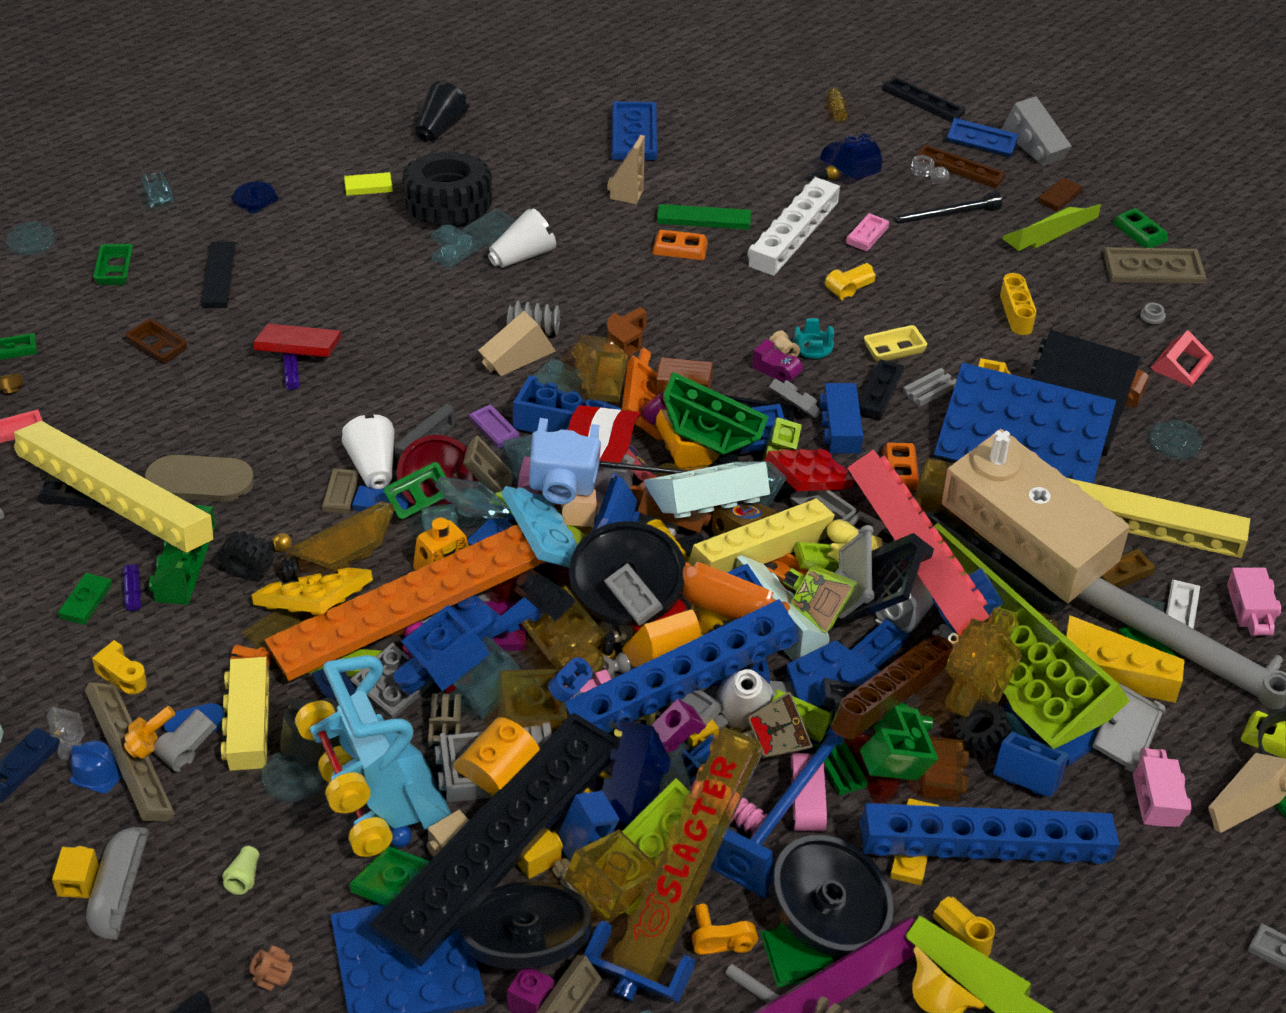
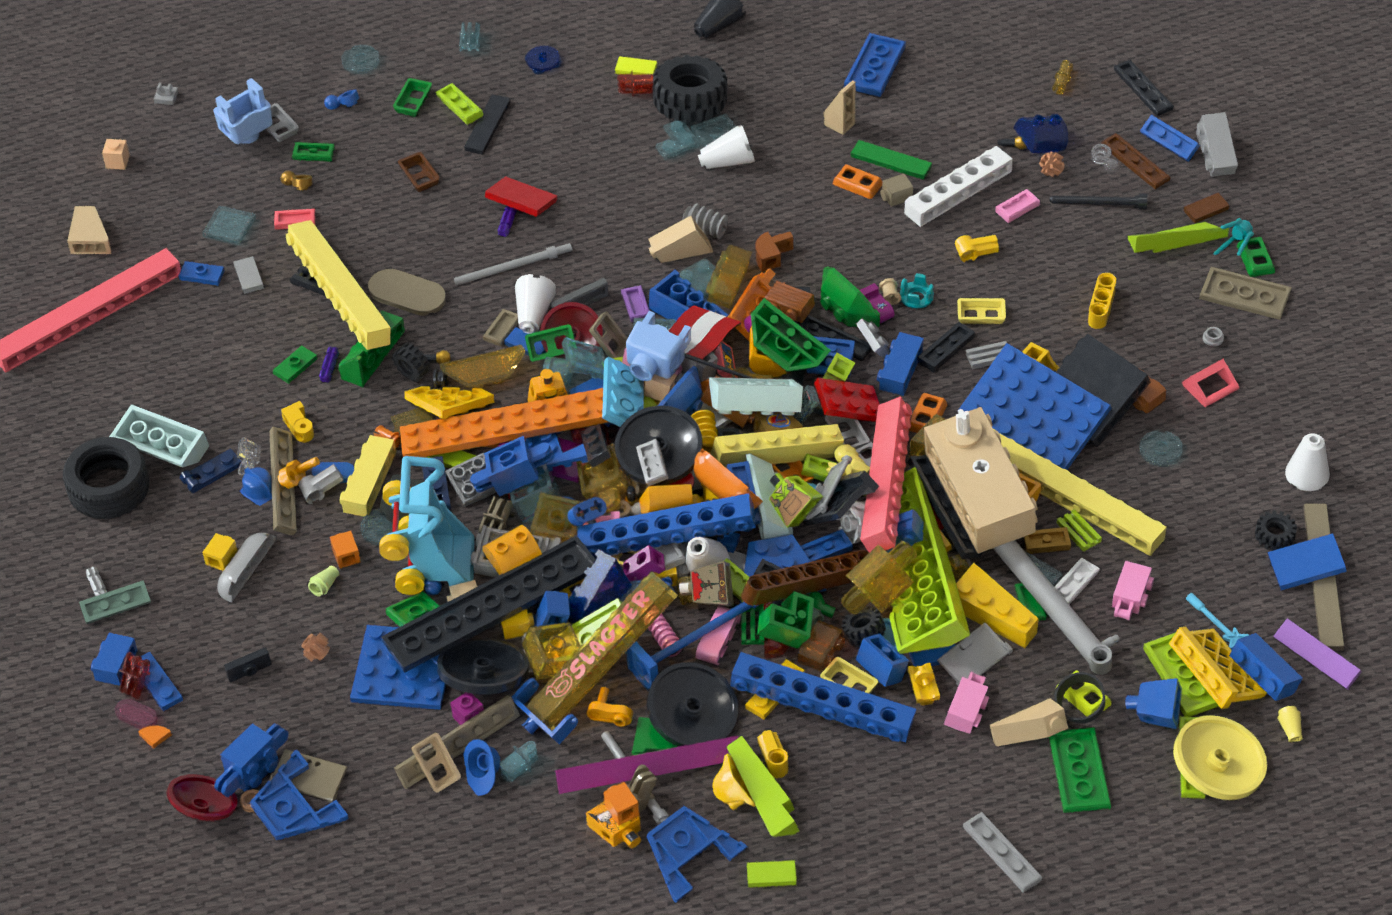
camera: 25 degrees right, 5 degrees up
none -> blue plate [324,90,360,109]
none -> orange brick [330,531,360,569]
none -> lime tile [436,83,484,125]
none -> light grey bar [454,243,572,286]
none -> clear red arm [617,70,653,97]
none -> green wedge [820,266,880,327]
none -> light yellow piece [820,657,878,694]
none -> dark tan brick [880,174,913,207]
none -> yellow hips [908,663,940,706]
none -> nougat gear [1040,151,1065,177]
none -> lime tile [1057,509,1102,552]
none -> teal plant [1213,218,1254,256]

